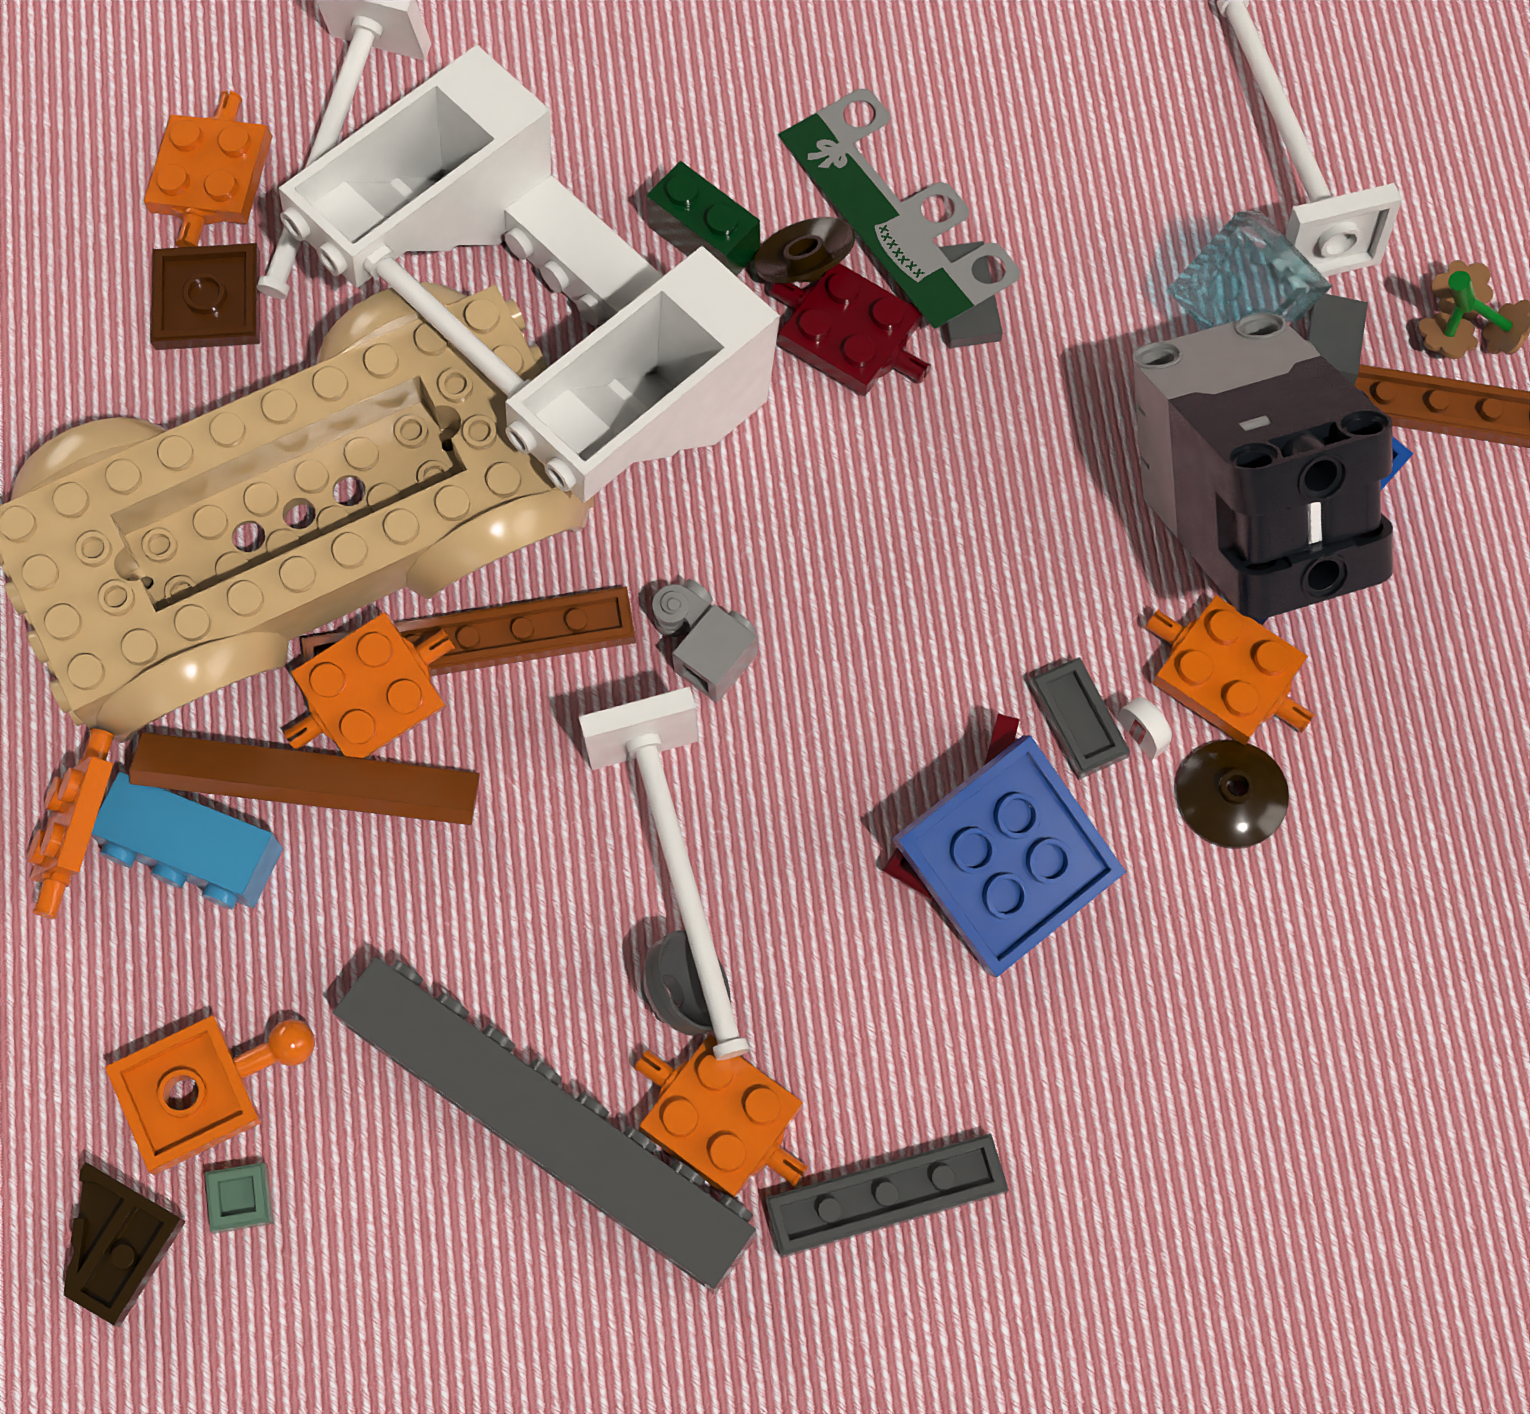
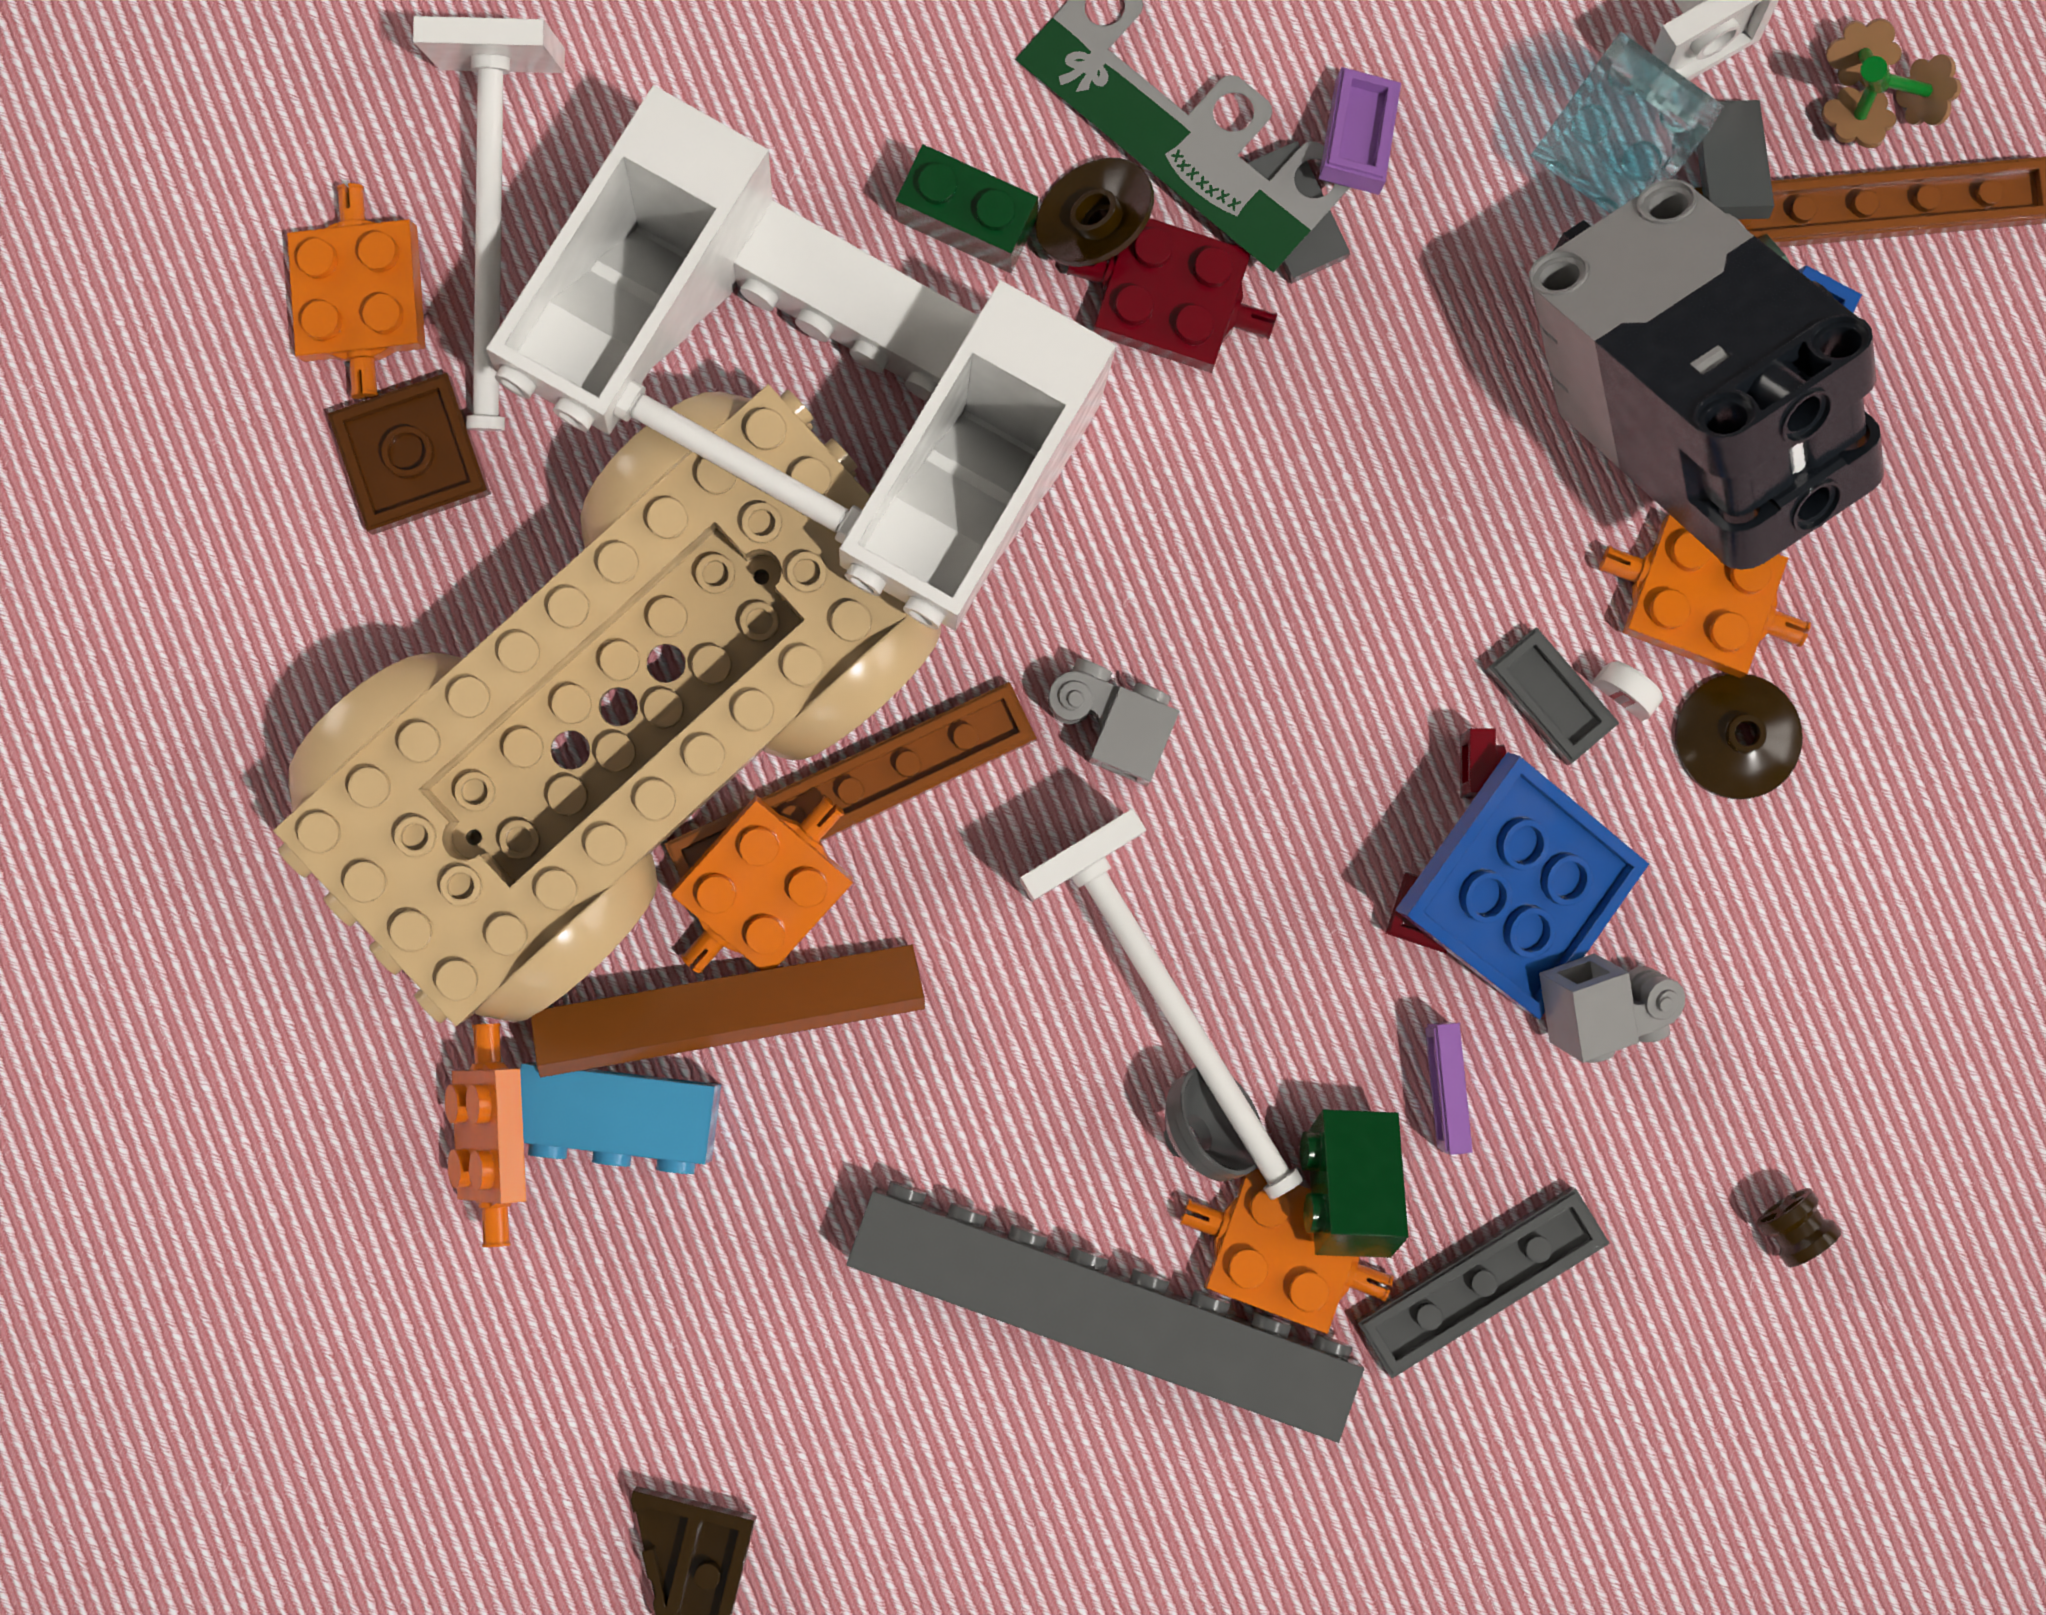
camera: 20 degrees left, 15 degrees up
orange plate [105,1015,315,1175] -> none
sand green tile [205,1162,274,1234] -> none
none -> dark green brick [1300,1109,1409,1258]
none -> medium lavender tile [1319,67,1401,195]
none -> medium lavender tile [1425,1022,1473,1155]
none -> light grey brick [1539,953,1685,1063]
none -> dark brown wheel [1757,1188,1841,1268]

